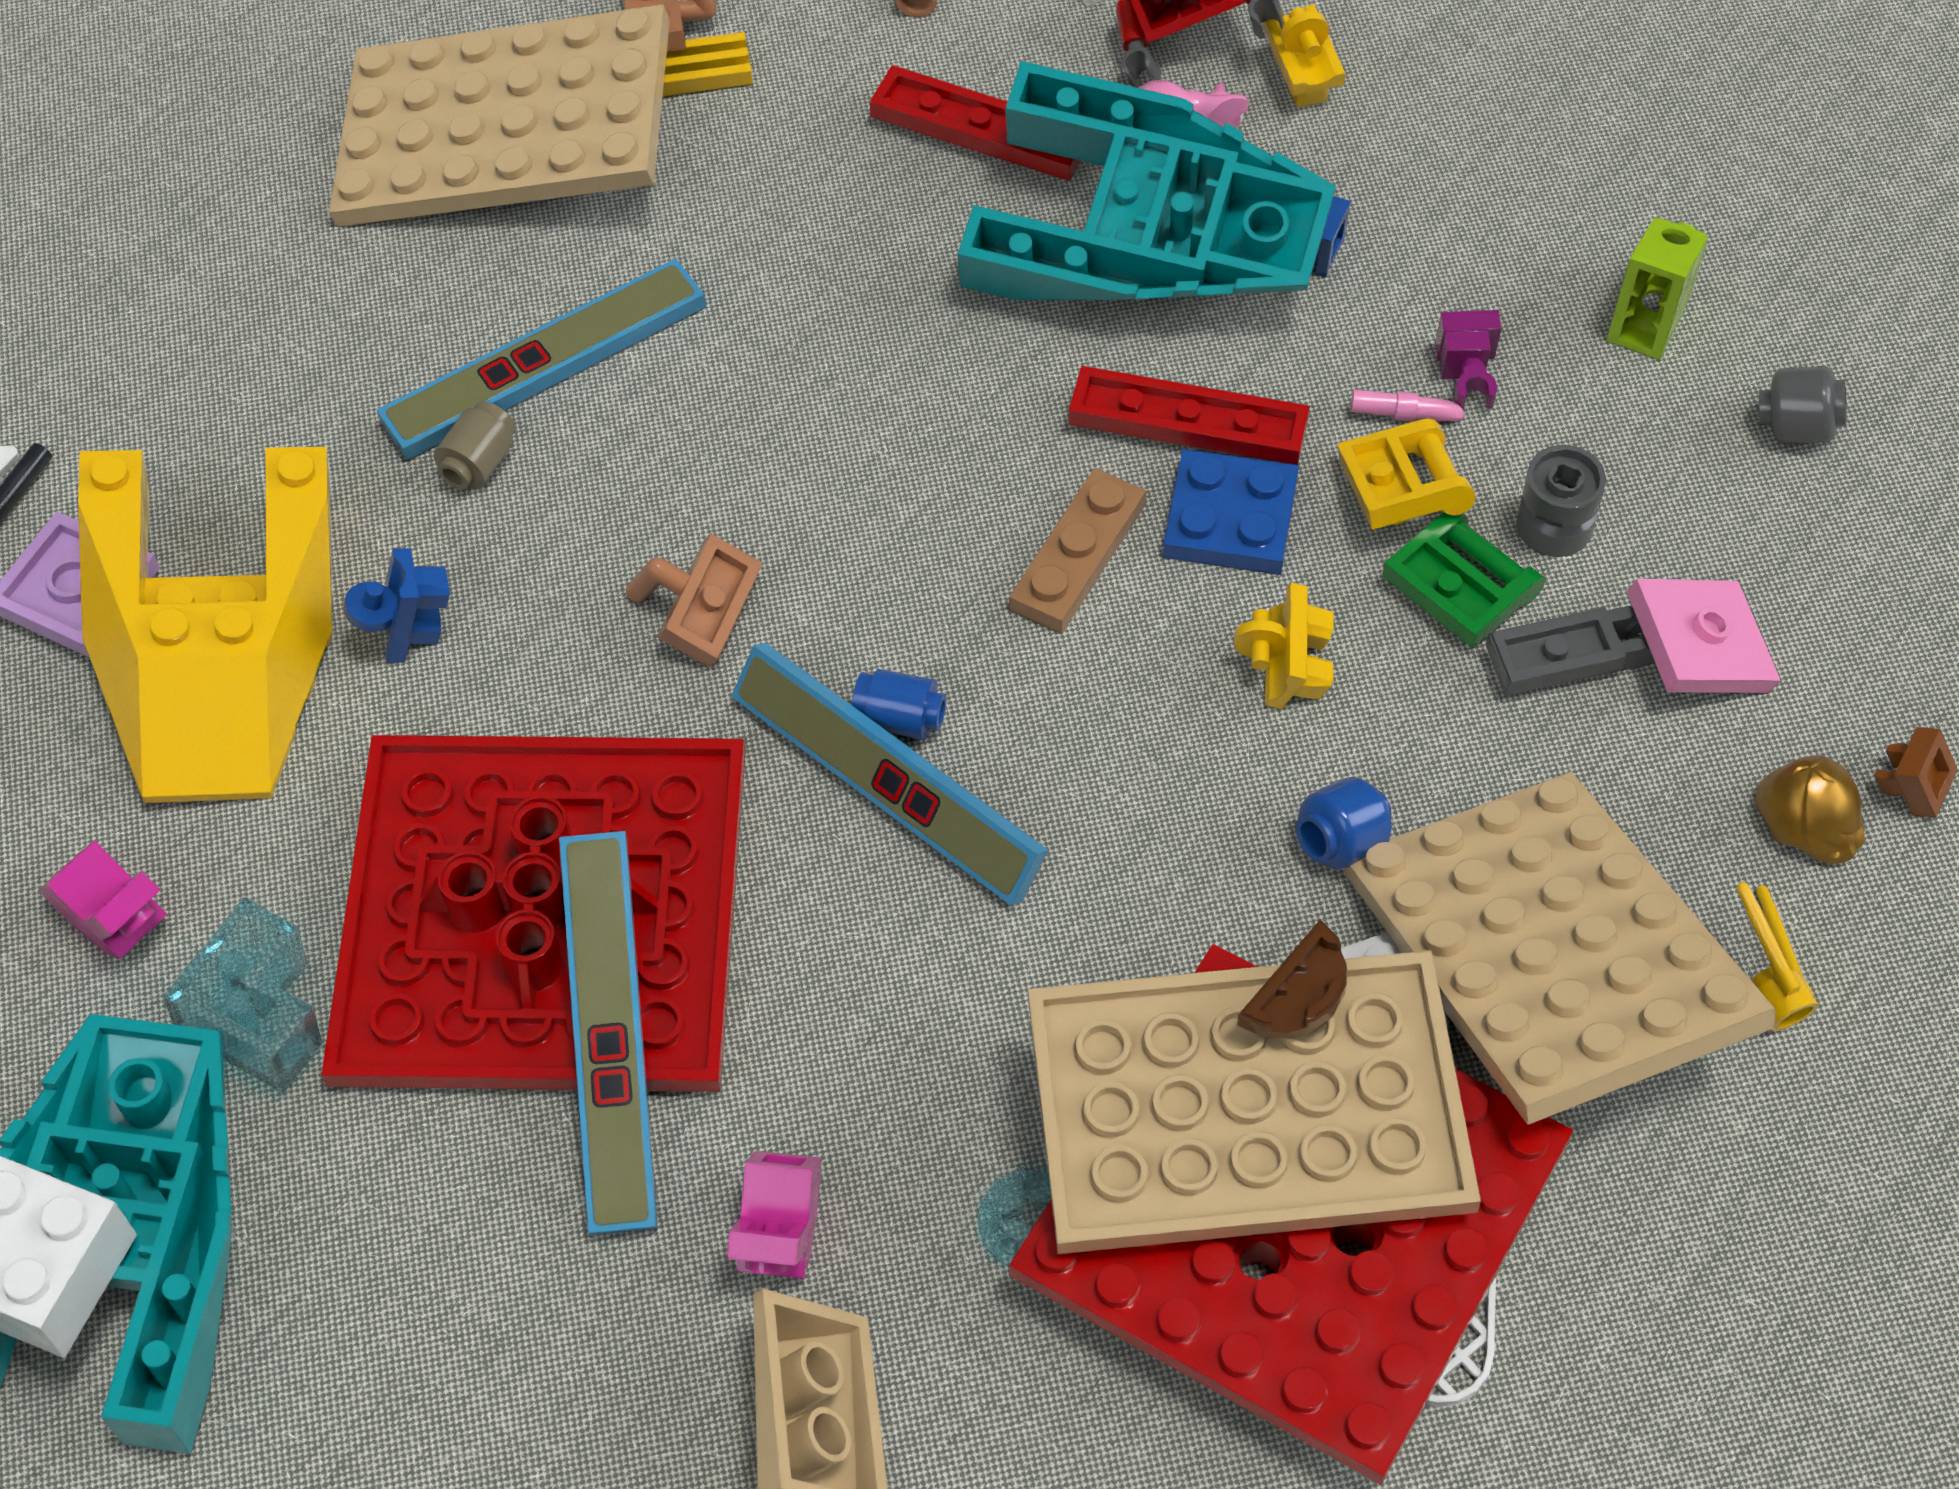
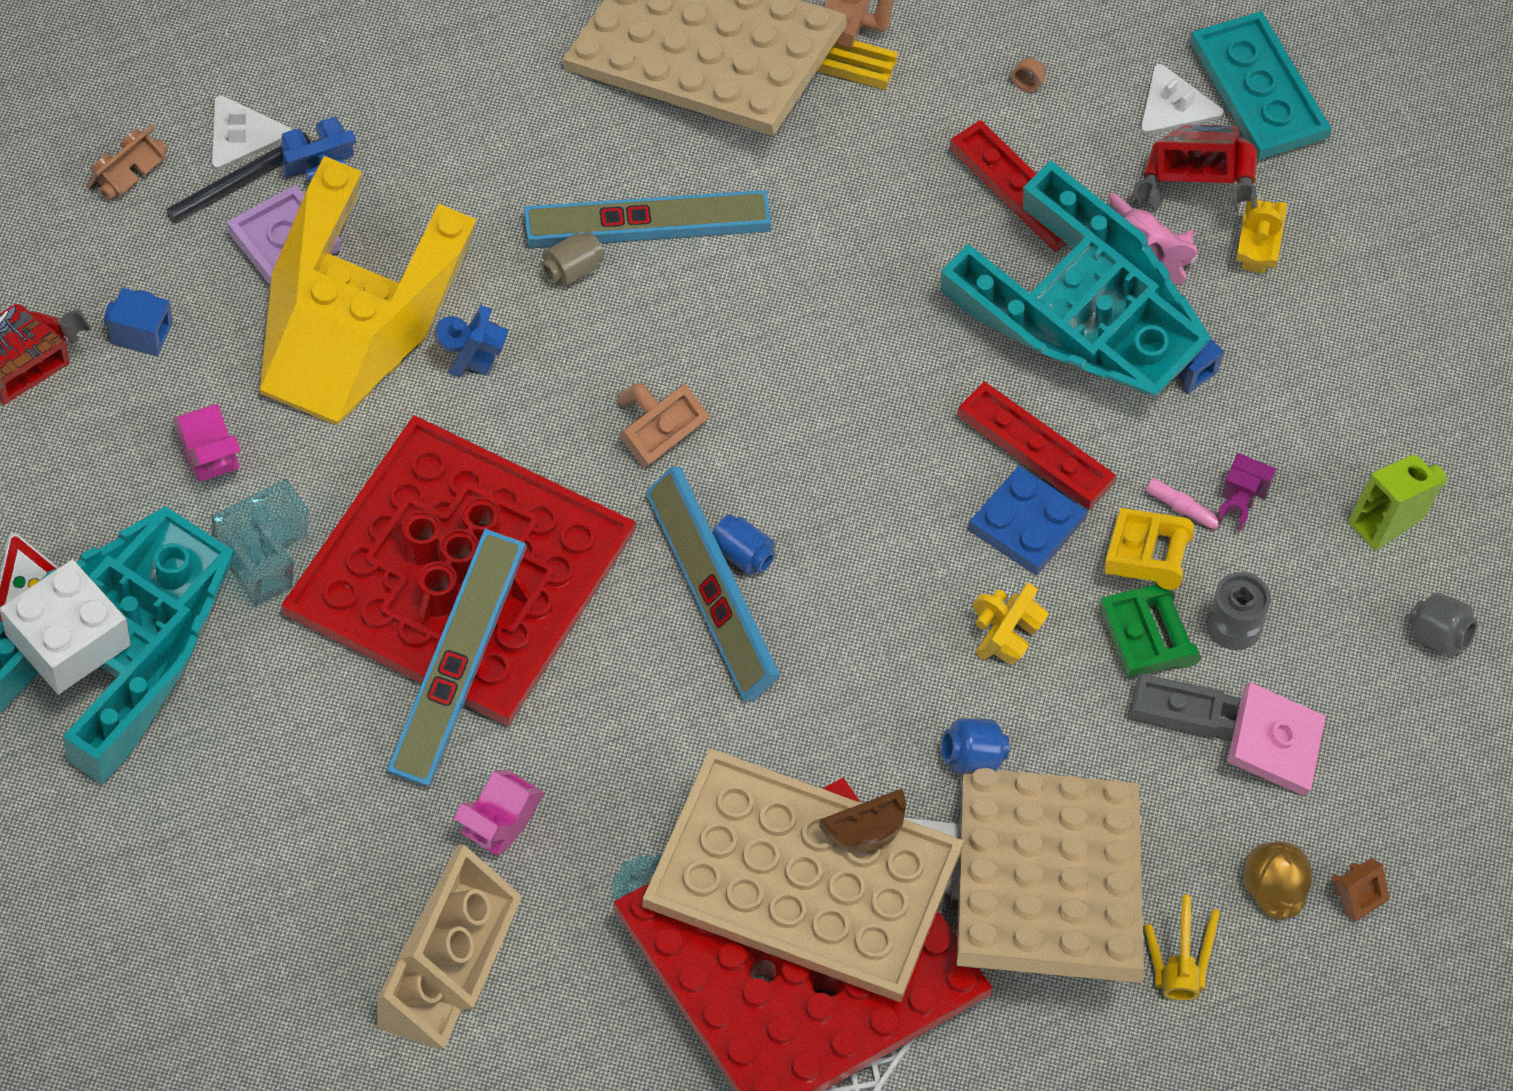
camera: 20 degrees right, 0 degrees up
medium nougat plate [1009,468,1147,634] -> none
none -> blue hips [280,116,356,182]

